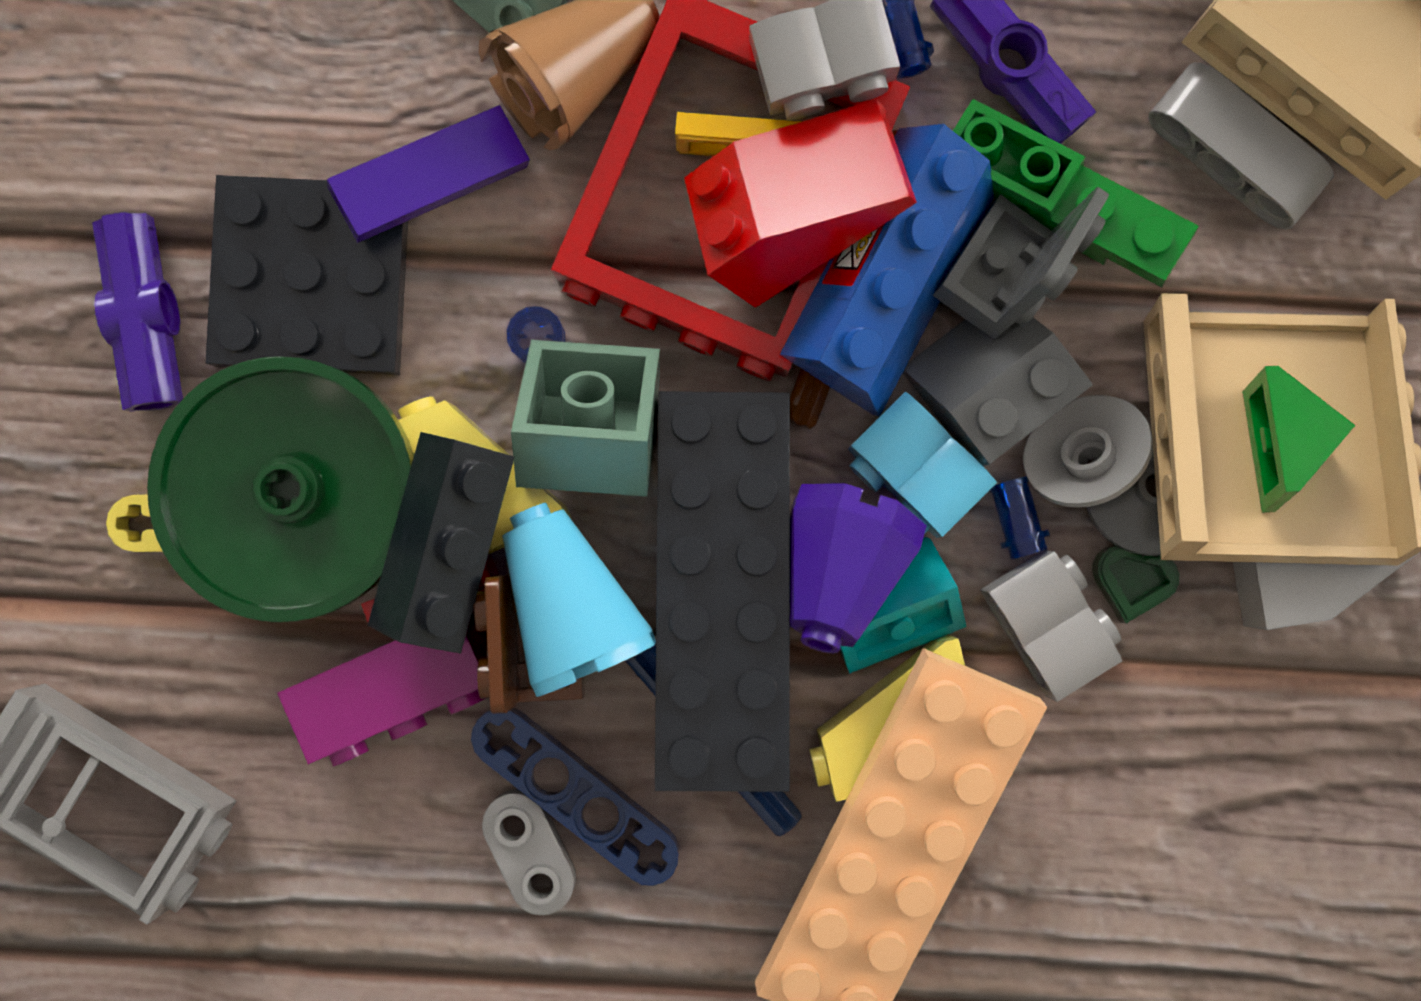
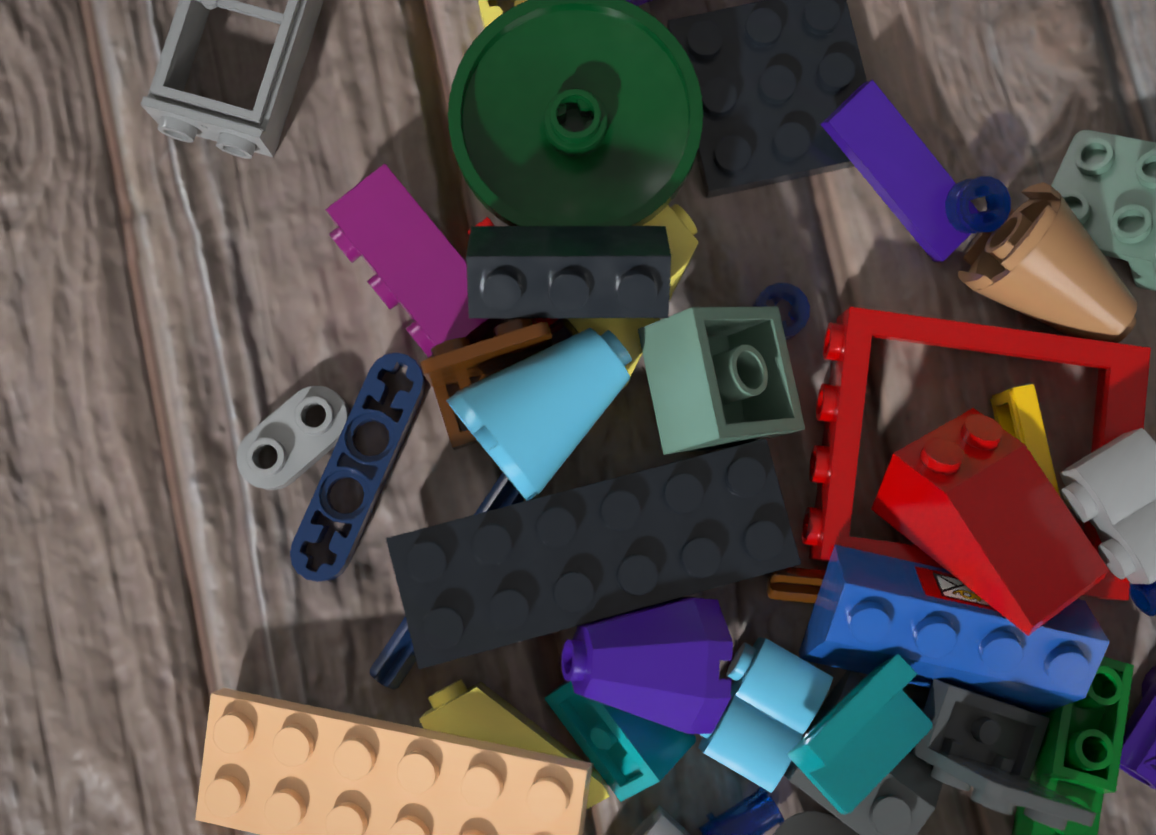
camera: 70 degrees right, 5 degrees down
none -> teal panel [787,654,933,814]
none -> clear blue bush [945,176,1011,234]

